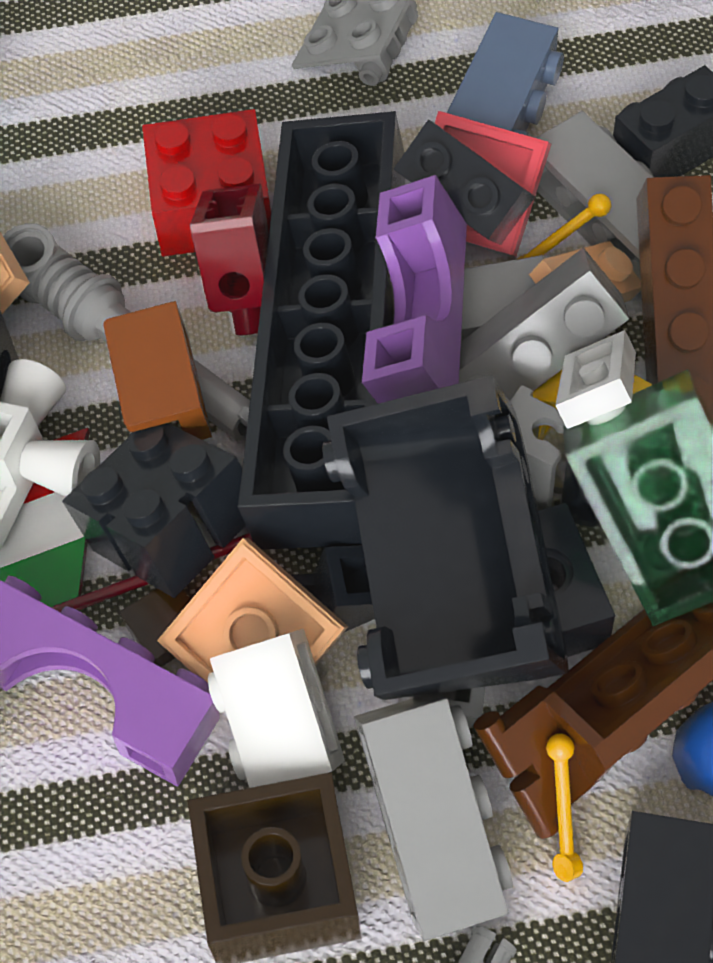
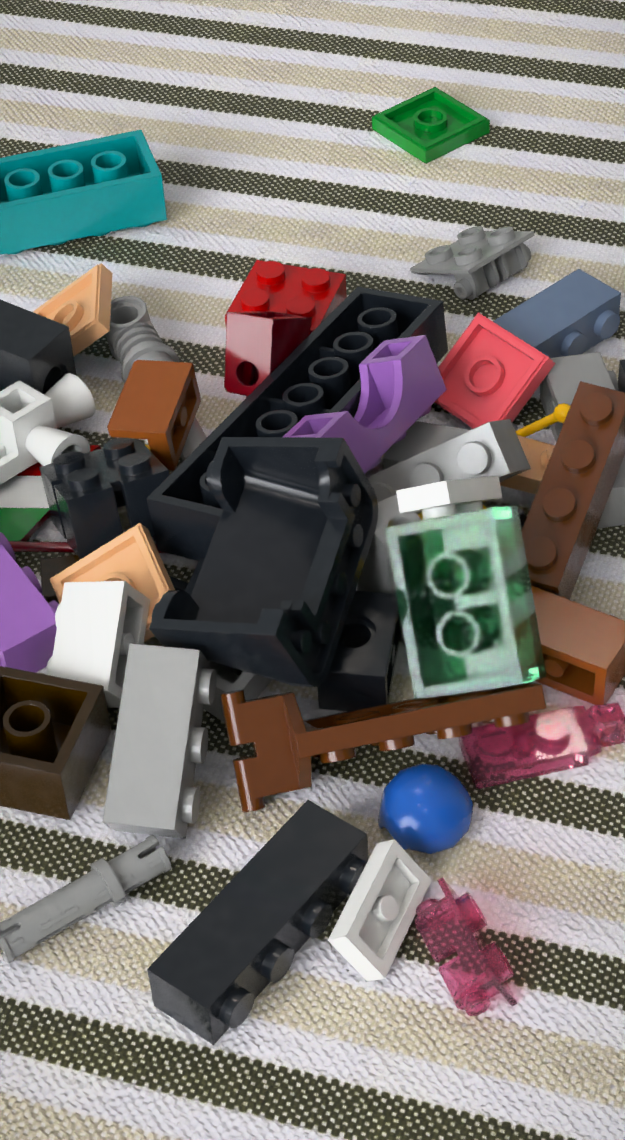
camera: 25 degrees right, 15 degrees down
black brick [394,119,535,245] -> none
yellow hinge [546,734,583,882] -> none

